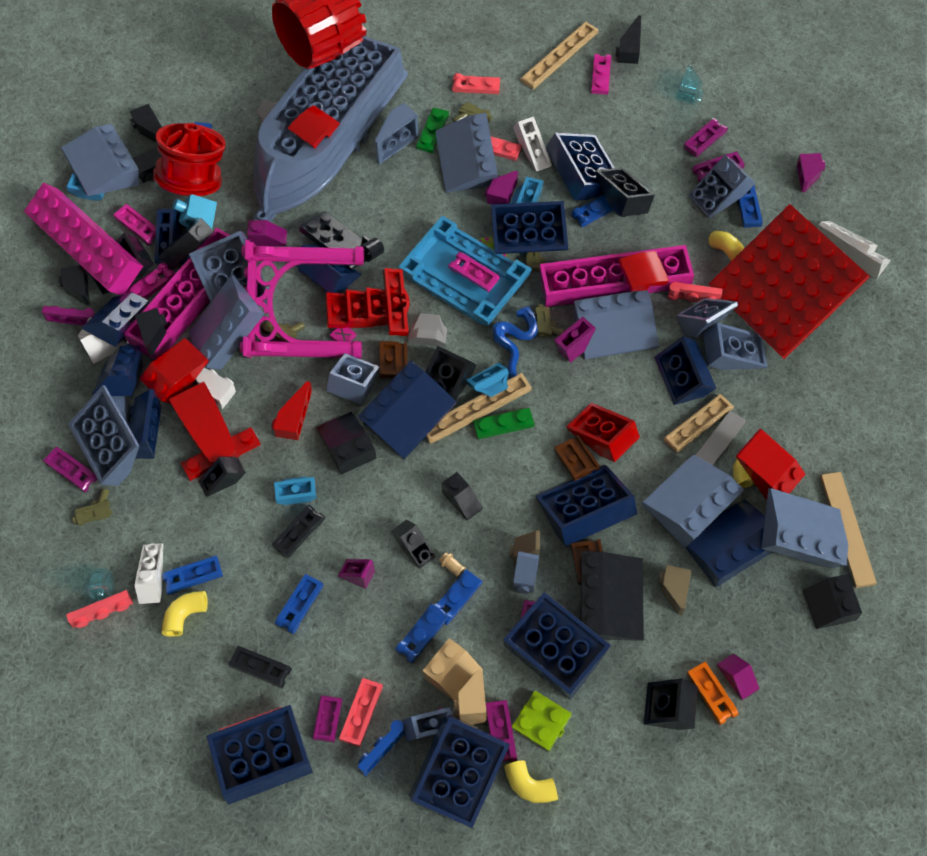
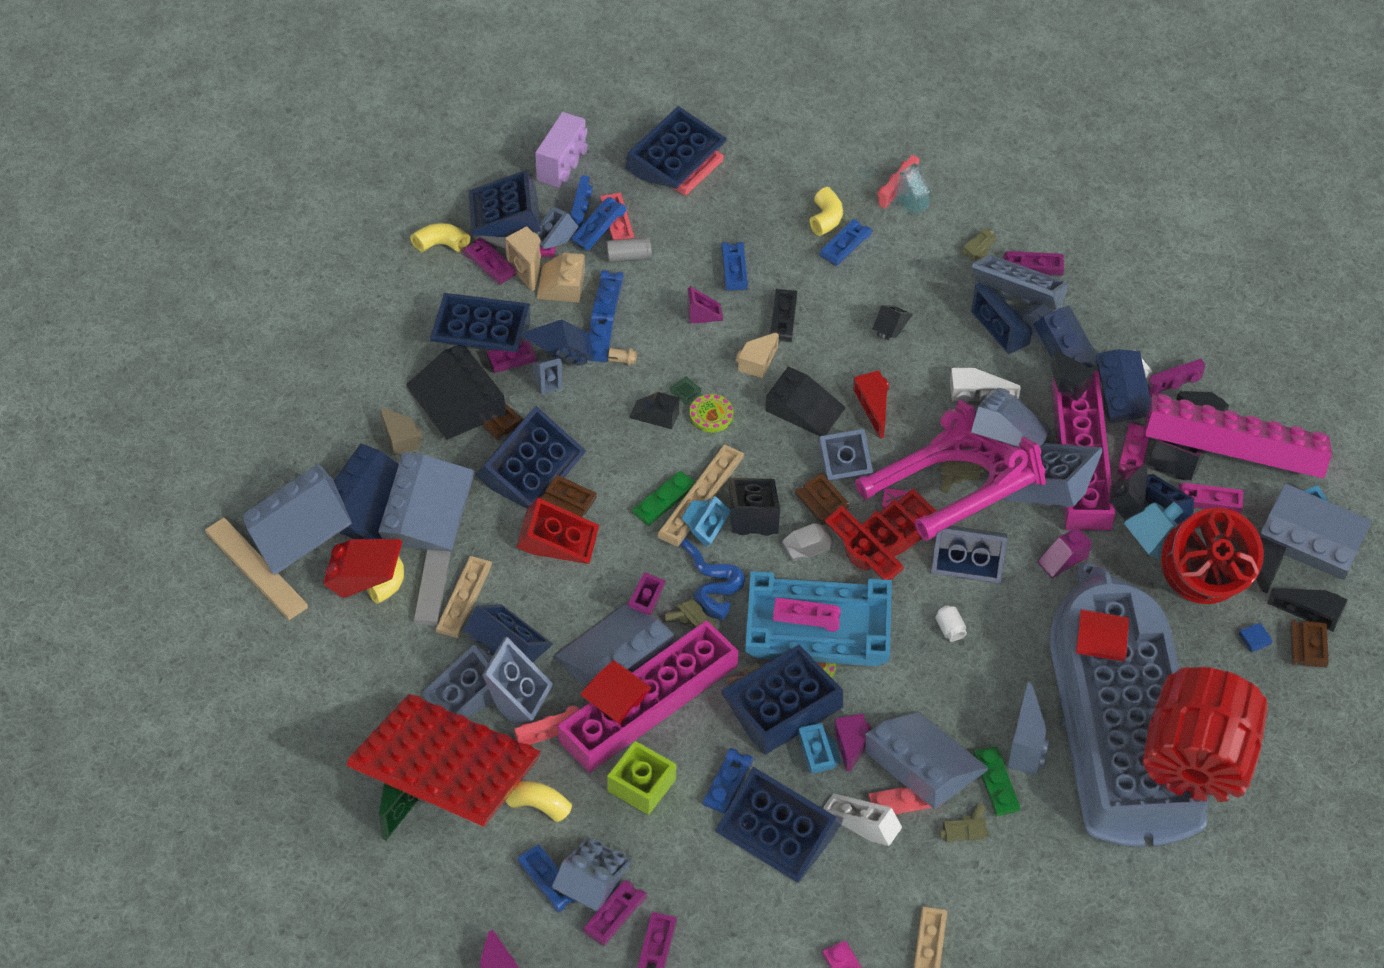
camera: 145 degrees right, 10 degrees down
white slope [134,543,163,604] -> none
red slope [139,338,209,404] -> none
red slope [169,382,261,481] -> none
black plate [228,646,292,689] -> none
dark azure slope [274,476,317,505] -> none
black hinge [299,211,384,271] -> none
magenta plate [313,696,343,743] -> none
dark blue slope [358,360,457,460] -> none
black slope [391,519,436,569] -> none
coral plate [452,73,500,94] -> none
dark tan slope [510,531,540,564] -> none
lime plate [512,691,572,752] -> none
black slope [595,167,655,217] -> none
black slope [644,678,698,730] -> none
orange plate [687,661,739,725] -> none
magenta slope [716,654,760,700] -> none
black slope [803,574,862,629] -> none
white slope [818,221,891,279] -> none
none -> dark blue slope [522,319,594,366]
none -> lavender brick [536,112,588,188]
none -> blue plate [571,197,626,252]
none -> light grey pin [606,237,652,262]
none -> lime brick [607,741,676,815]
none -> clear green tile [670,376,702,404]
none -> lime tile [689,394,734,433]
none -> tan slope [736,333,779,378]
none -> white brick [935,606,967,642]
none -> reddish brown plate [1290,620,1329,668]

